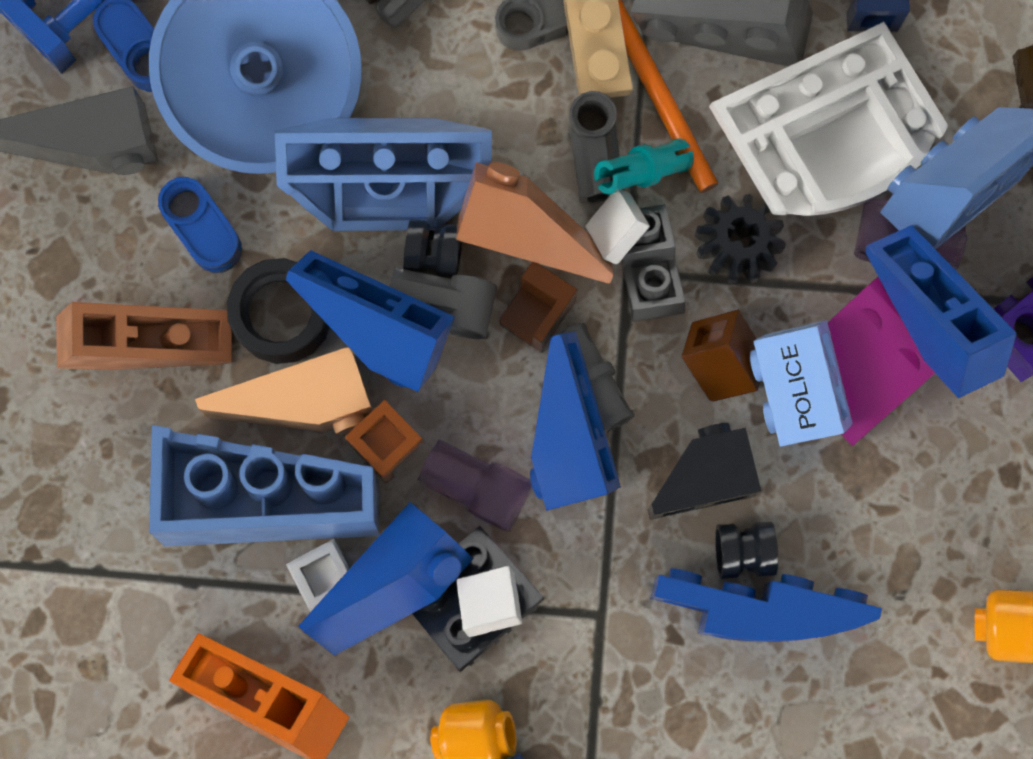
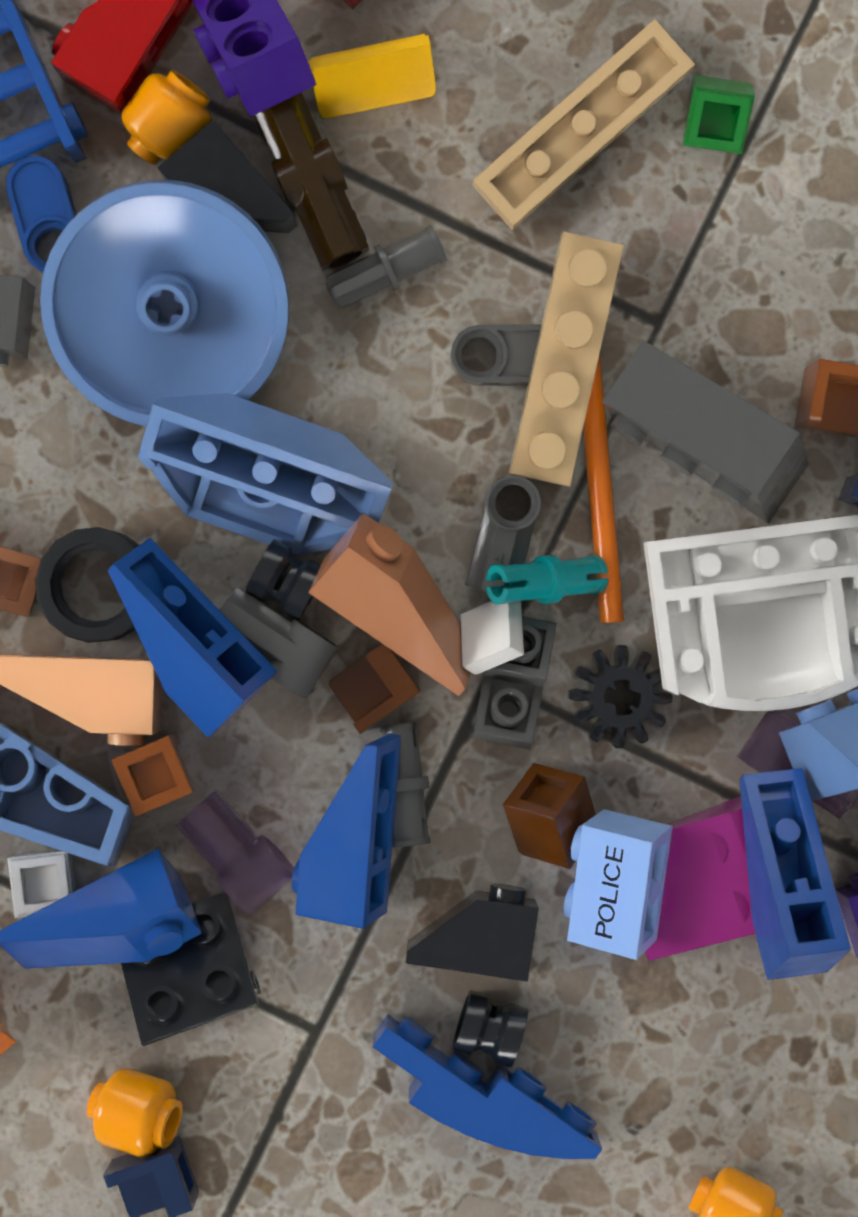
camera: 25 degrees right, 10 degrees up
blue piece [158,177,242,273] -> none
white tile [456,566,522,637] -> none

